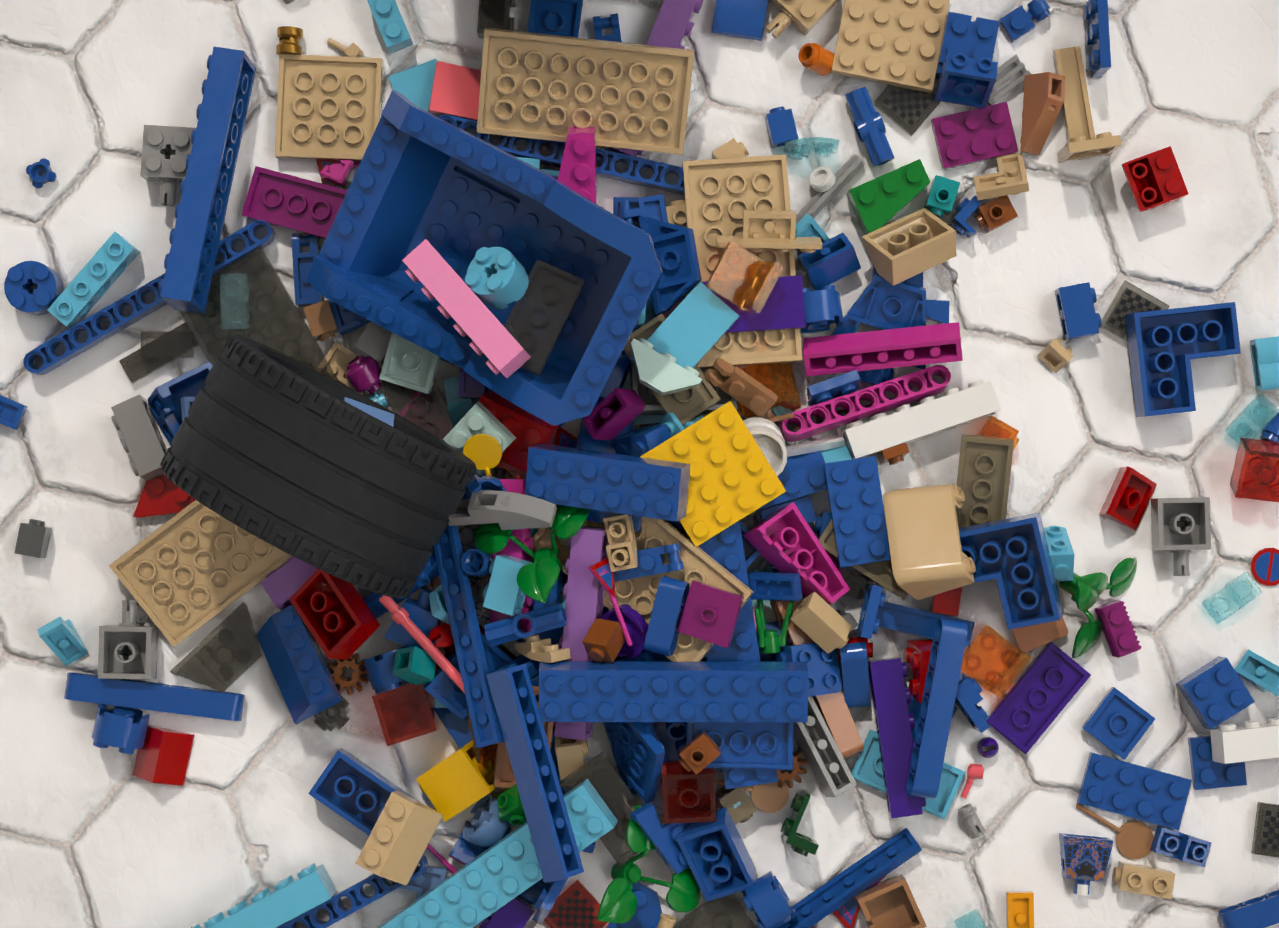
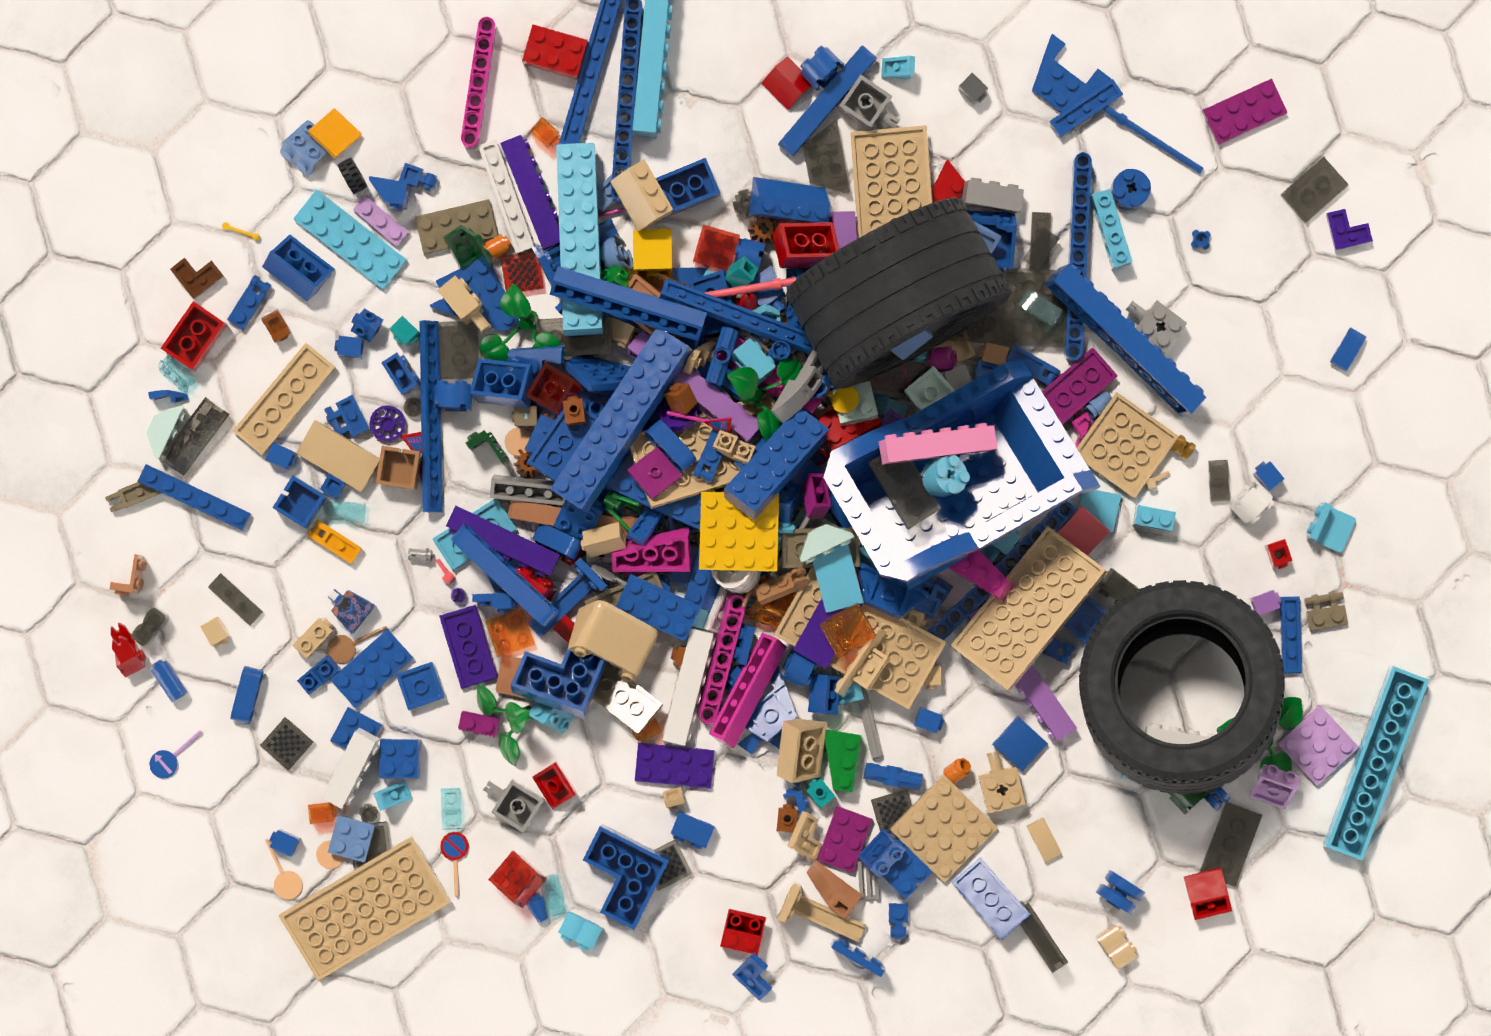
camera: 125 degrees right, 0 degrees up
clear light blue slope [783,137,839,160] -> none
white tile [809,166,836,192] -> none
none -> light grey piece [591,565,626,586]
none -> dark purple plate [634,742,715,789]
none -> blue plate [732,953,773,1001]
none -> medium blue cone [1084,391,1112,418]

